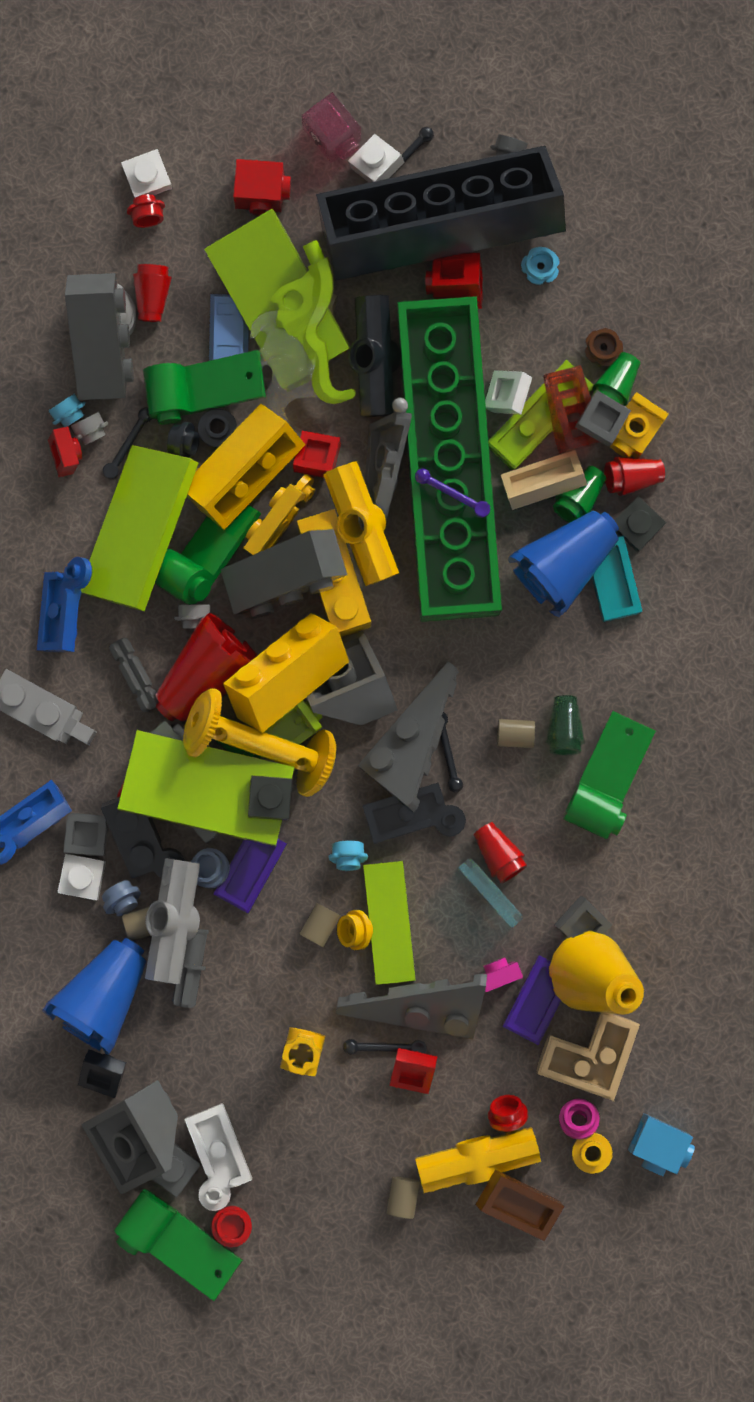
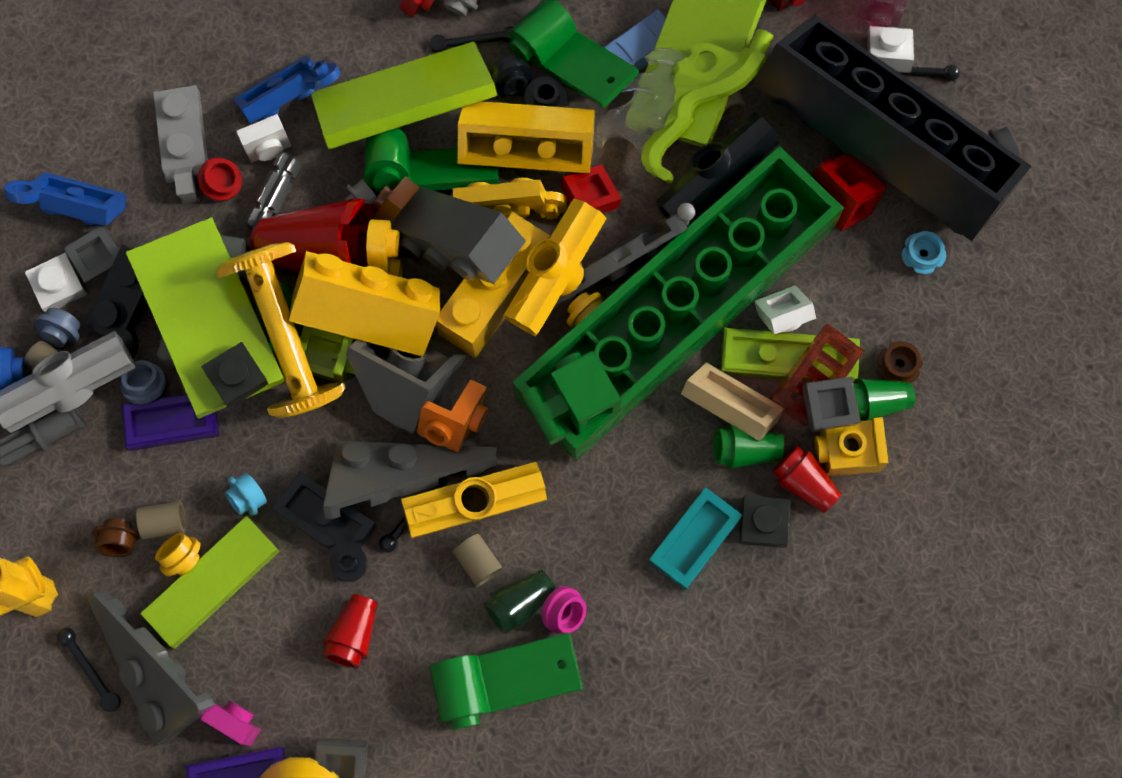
camera: 60 degrees right, 10 degrees down
red plate [389,1048,437,1094] -> none
dark purple hinge [415,468,491,518] -> none
clear light blue tile [457,858,523,928] -> none
blue cone [508,511,619,617] -> none
none -> reddish brown plate [92,518,140,557]
none -> red plate [197,158,242,202]
none -> white plate [237,114,291,163]
none -> yellow plate [366,219,403,277]
none -> reddish brown plate [367,176,420,227]
none -> yellow piece [401,461,547,539]
none -> orange bracket [417,379,489,453]
none -> green brick [522,351,621,445]
none -> dark pink plate [542,586,587,633]
none -> yellow plate [566,292,604,329]

